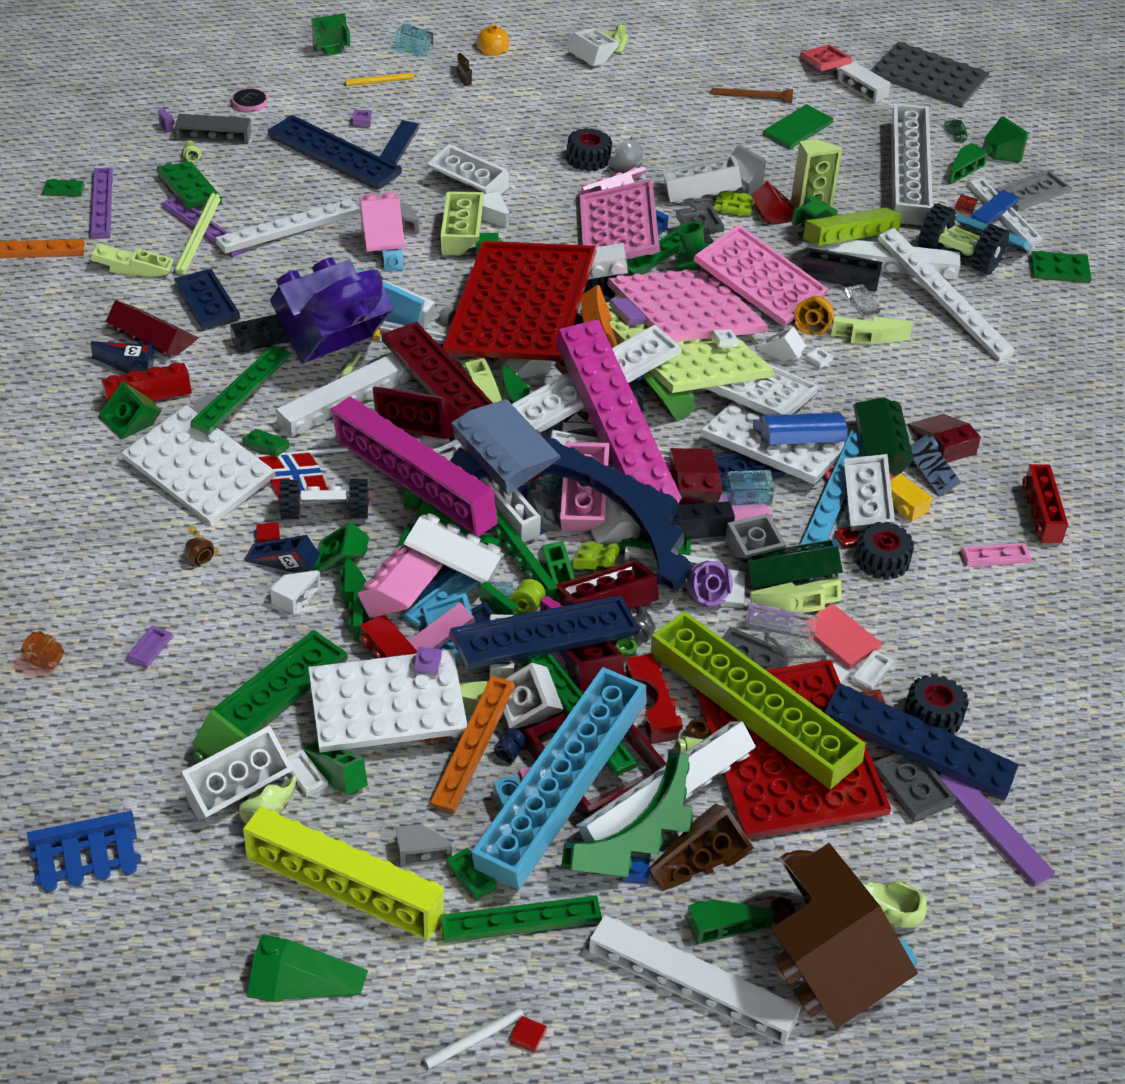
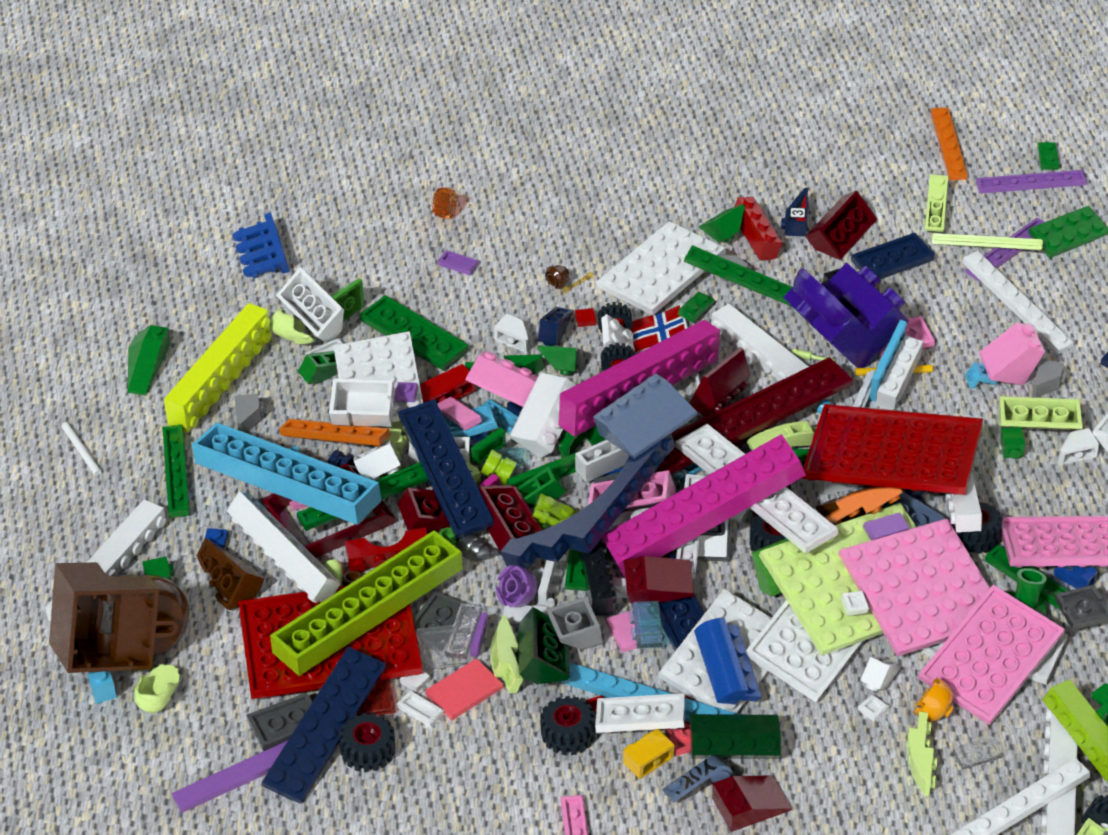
camera: 95 degrees right, 0 degrees up
red tile [510,1016,547,1053] -> none
green arch [561,753,693,877] -> none
black brick [802,247,883,291] -> none
none -> white piece [329,378,395,427]

